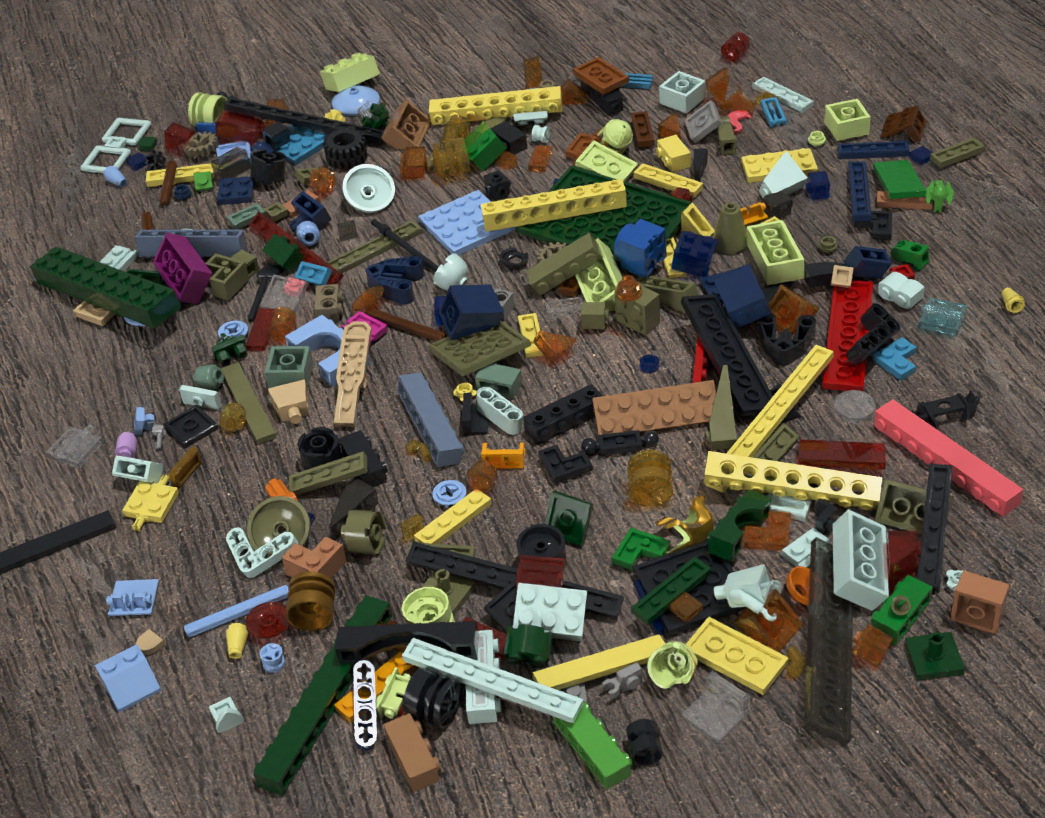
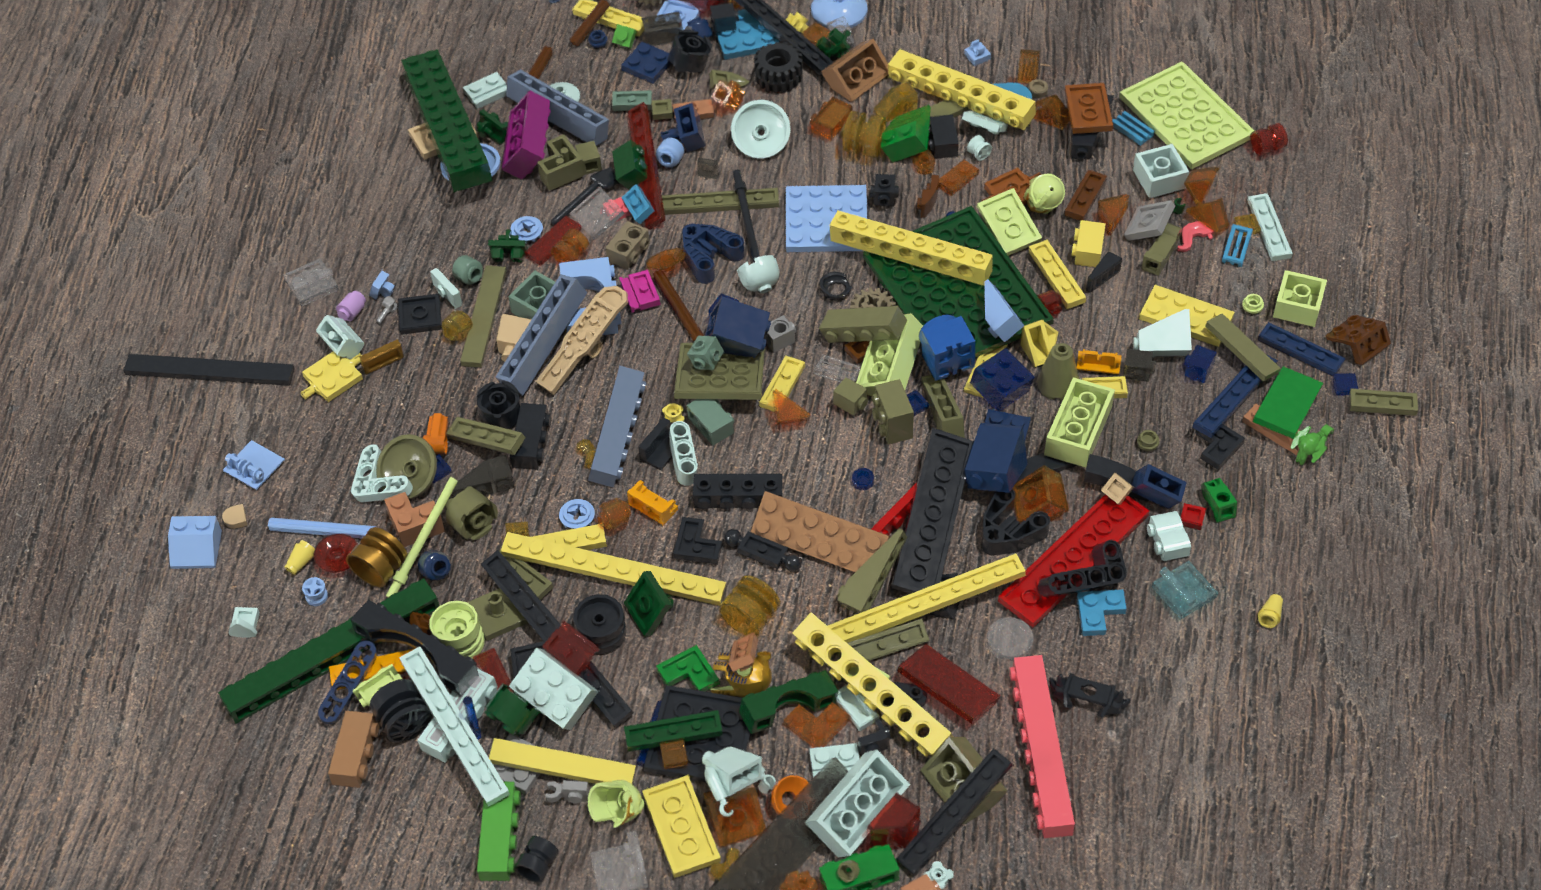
camera: 30 degrees right, 10 degrees up
clear orange brick [615,275,642,301] -> none
none -> yellowish green bar [386,477,458,598]
none -> dark blue head [418,550,451,581]
none -> clear blue bar [463,696,482,740]
none -> sand blue brick [495,274,587,396]
none -> light yellow plate [501,532,726,606]
none -> sand green brick [687,336,724,370]
none -> nougat plate [729,632,758,671]
none -> clear orange plate [803,22,830,45]
none -> reddish brown slope [917,175,939,218]
none -> light blue tile [964,40,991,66]
none -> light blue slope [985,279,1024,342]
none -> yellowish green plate [1119,62,1256,169]
none -> olive tile [1205,313,1281,382]

